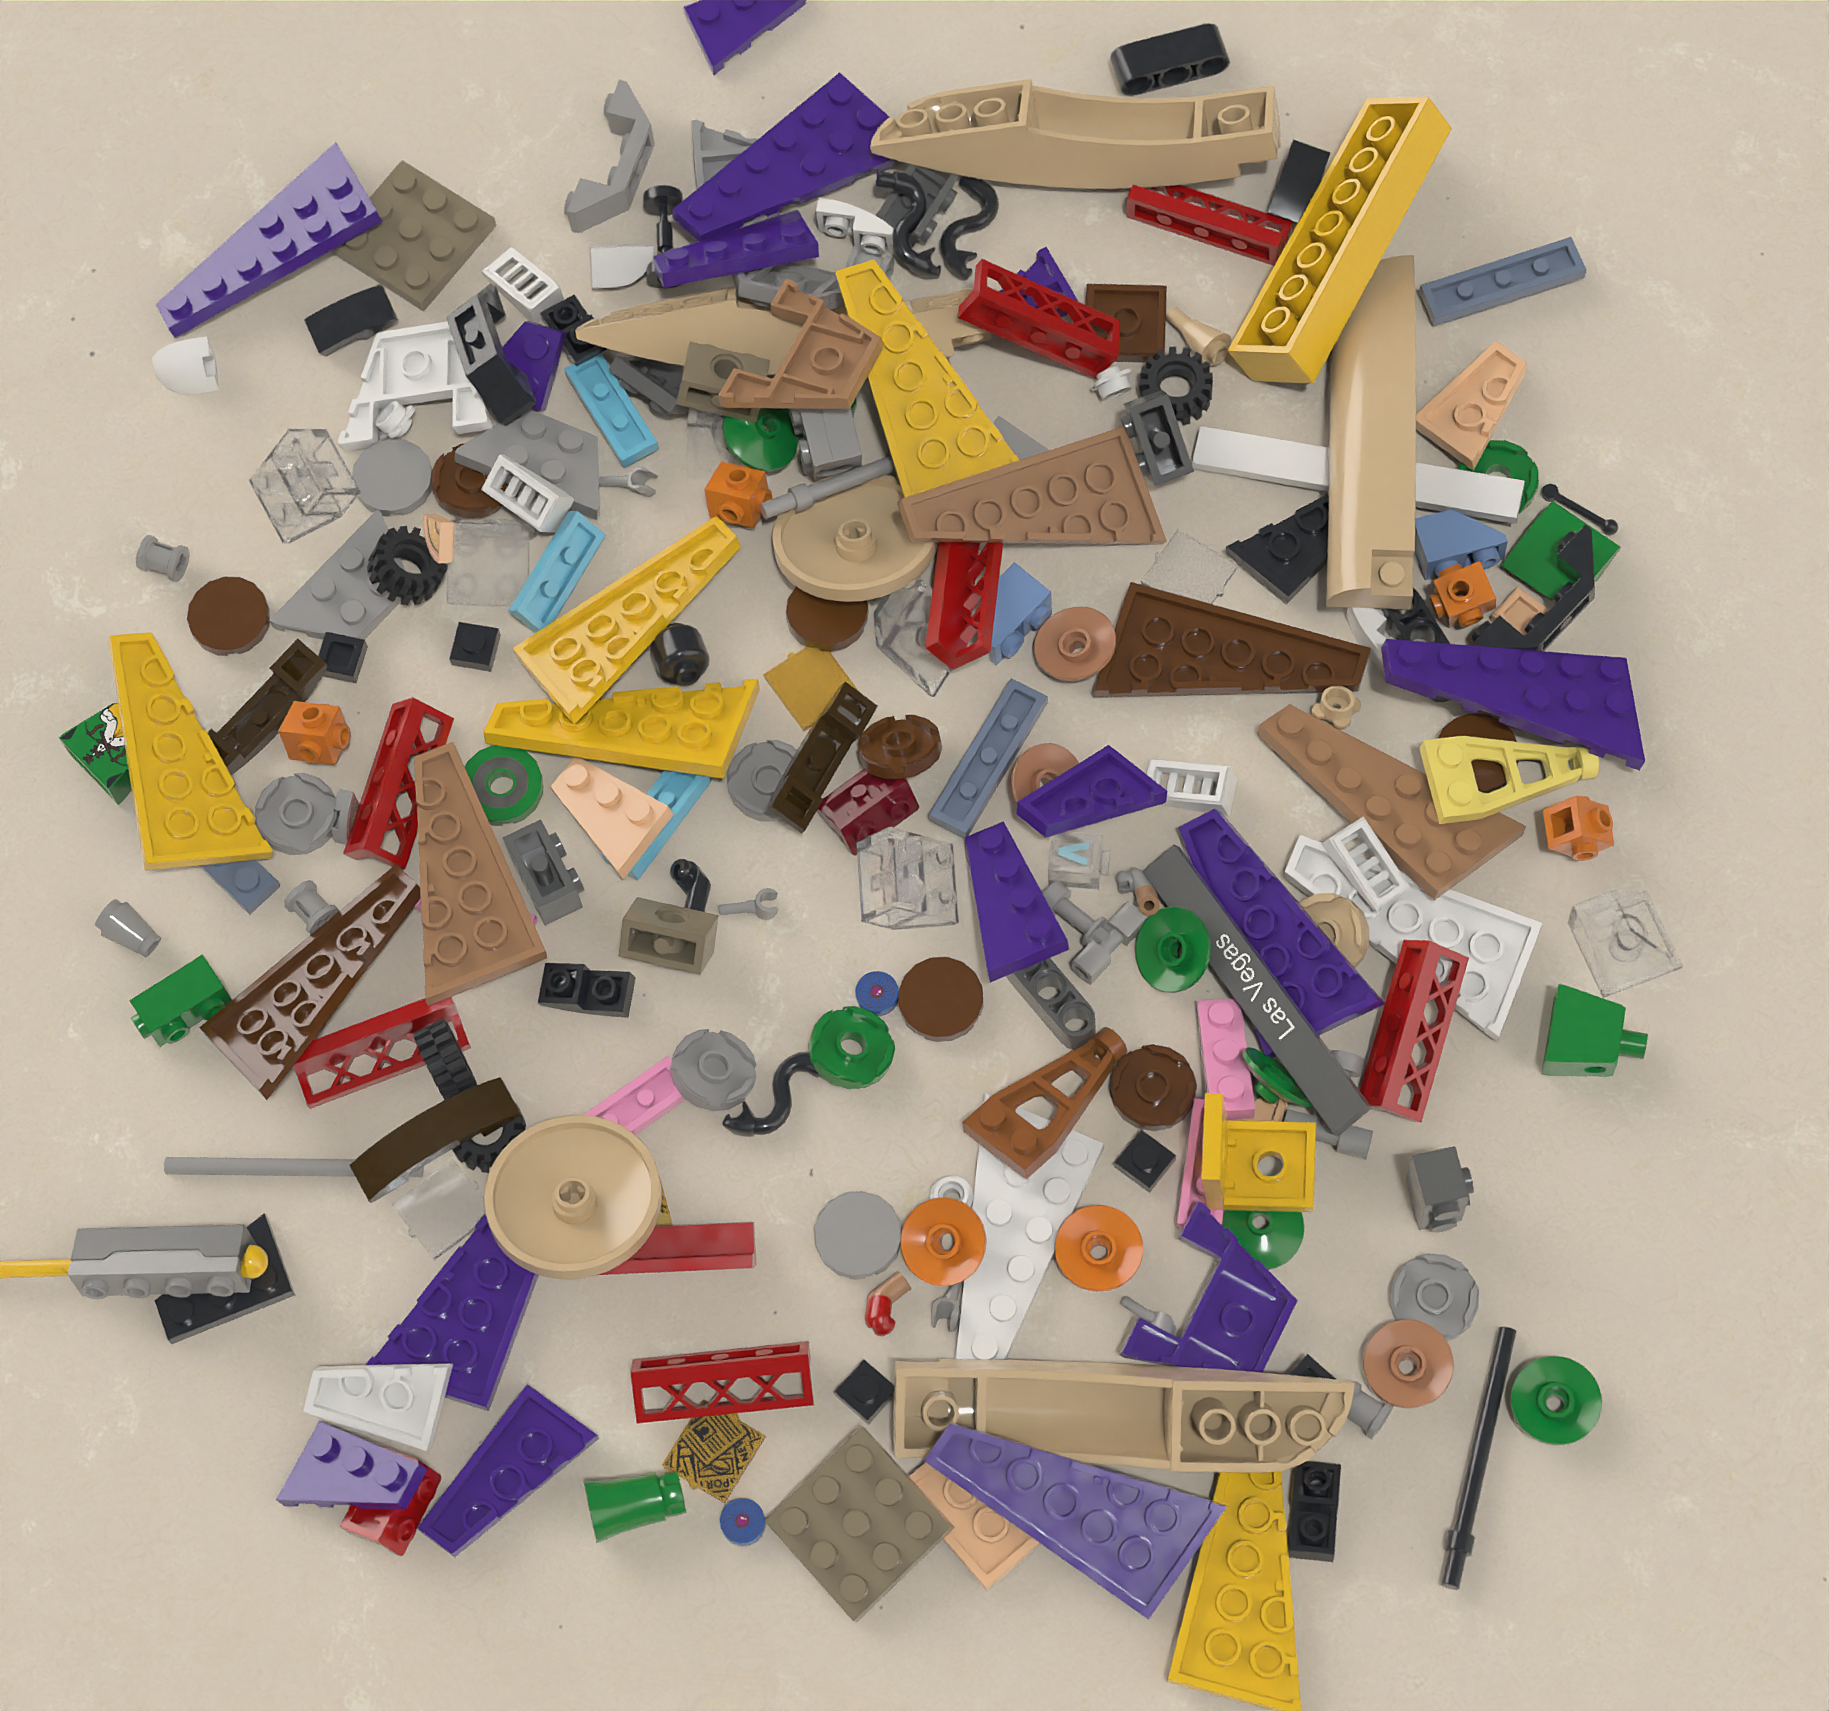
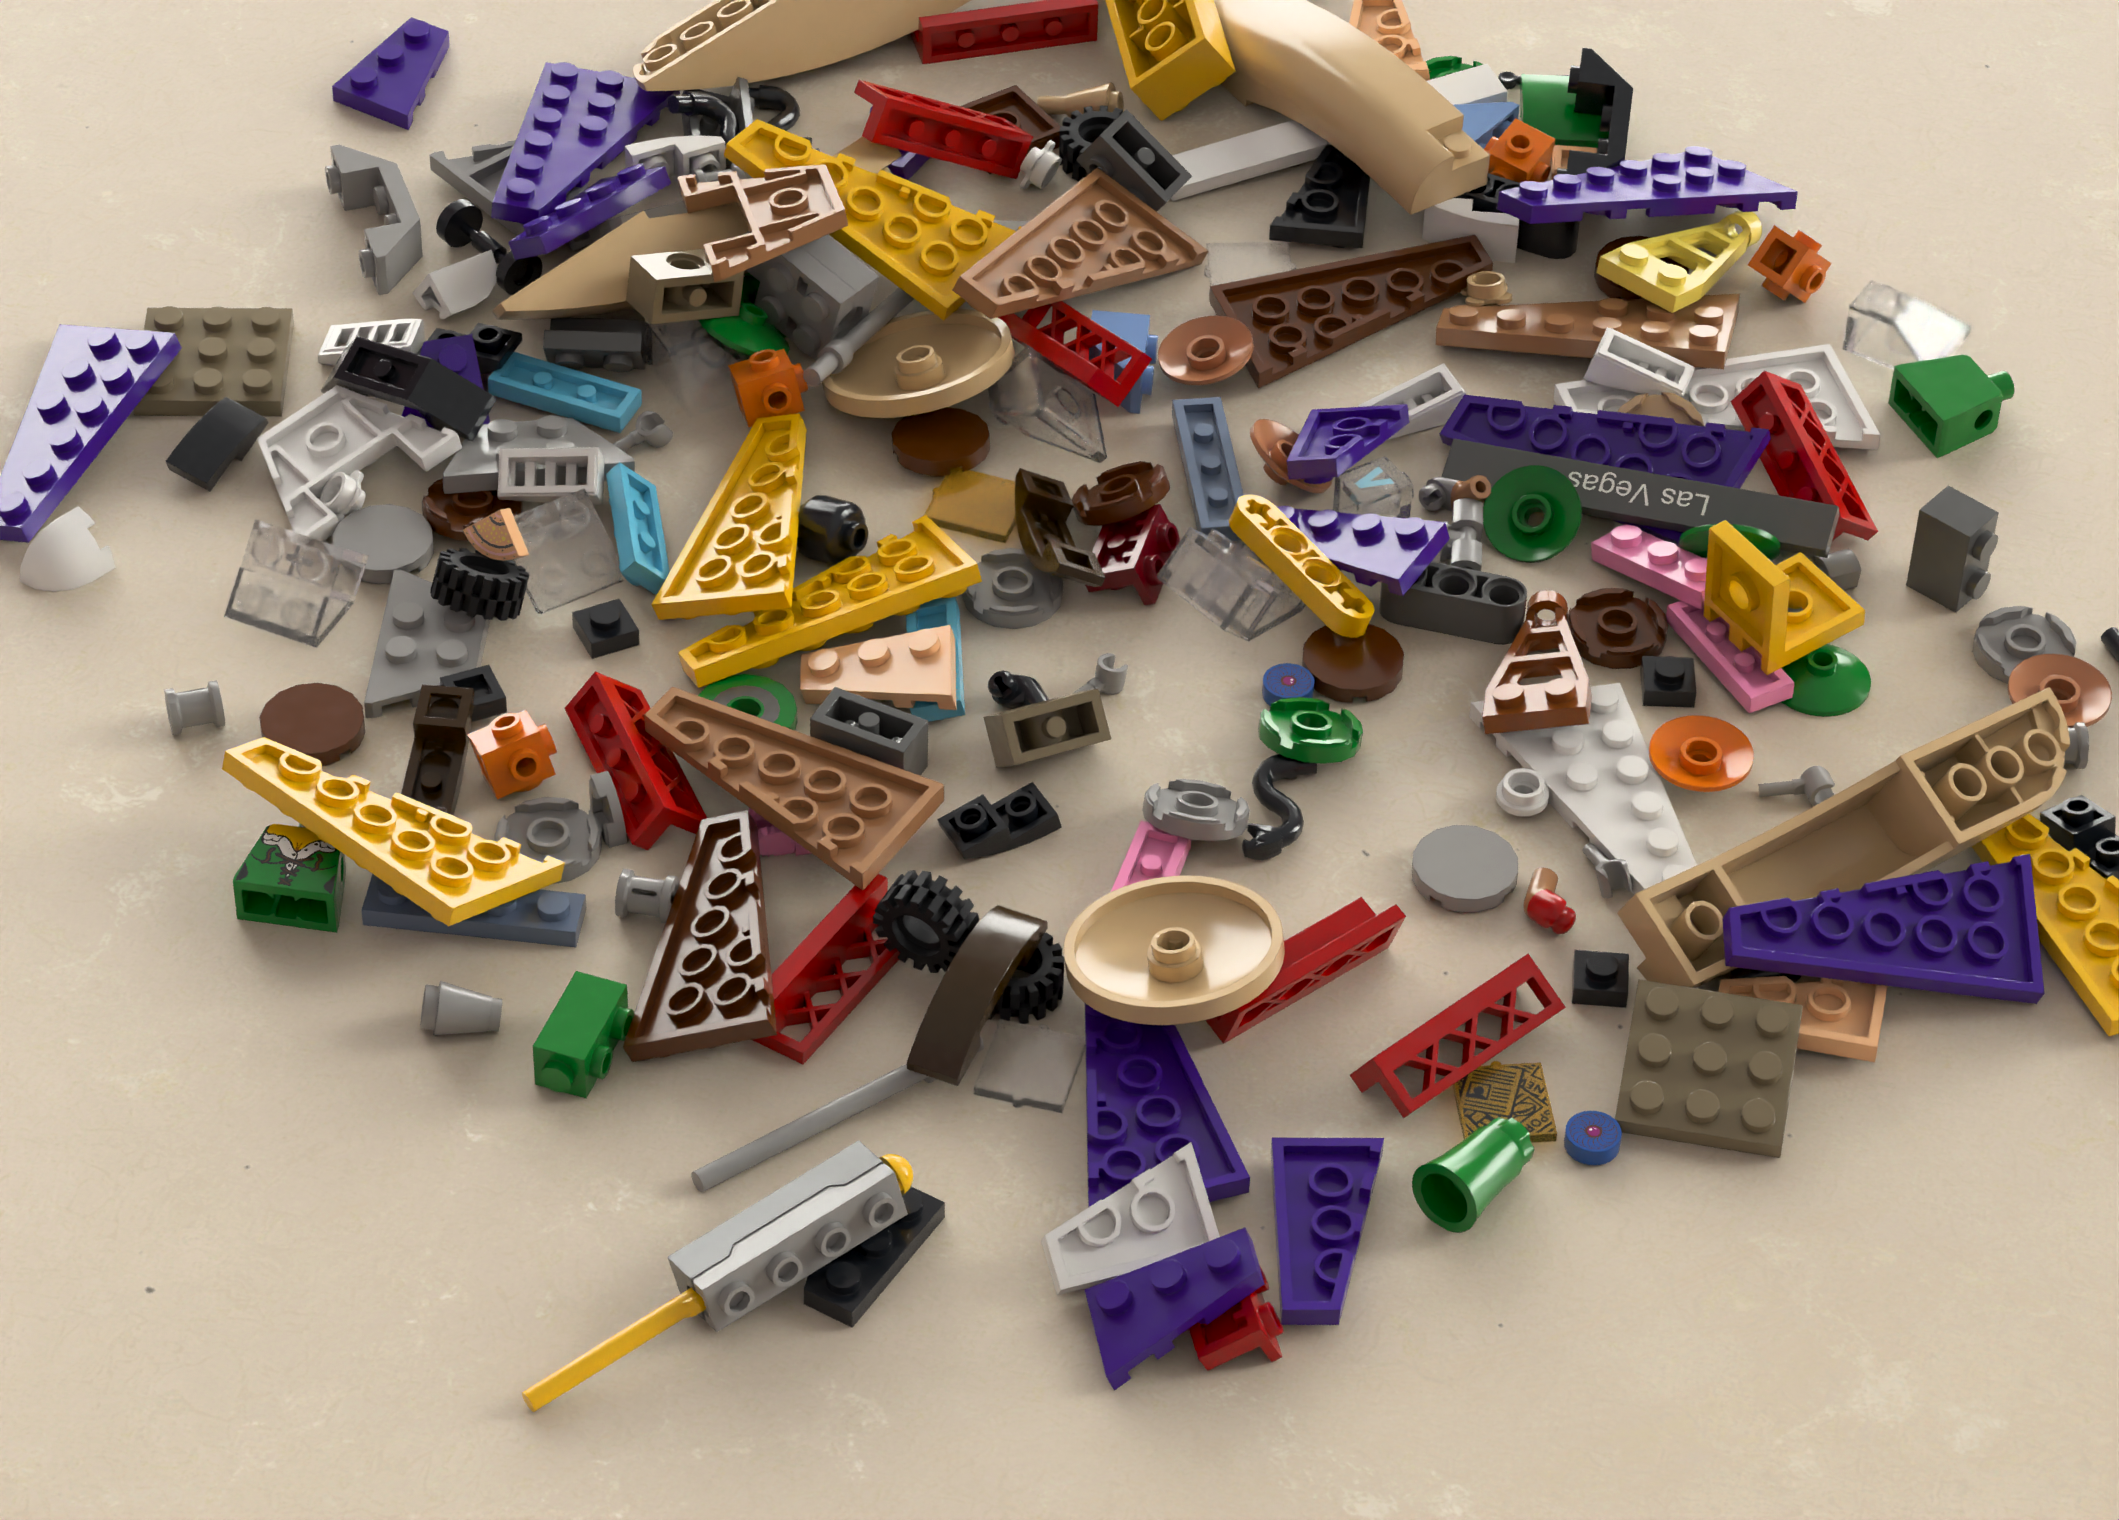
camera: 45 degrees left, 25 degrees down
orange dish [901,1197,986,1286] -> none
dark purple wing [1119,1201,1298,1373] -> none
none -> yellow beam [1229,494,1375,638]

